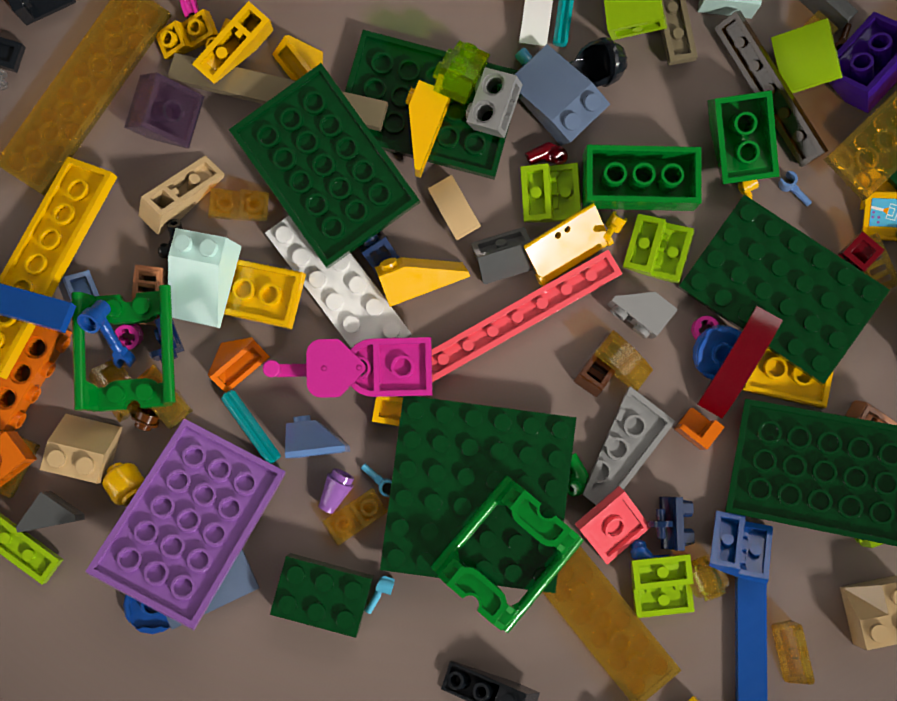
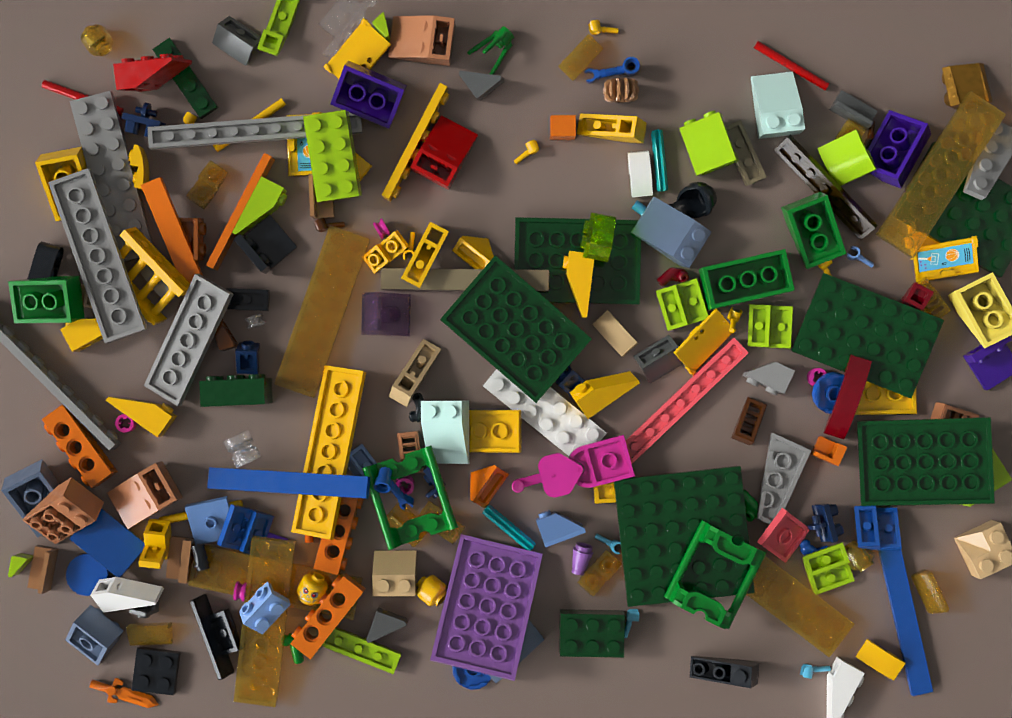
camera: 10 degrees left, 5 degrees up
reddish brown plate [131,407,160,431] -> none
clear yellow slope [208,188,269,221] -> none
light grey brick [466,67,523,138] -> none
clear yellow slope [594,330,653,391] -> none

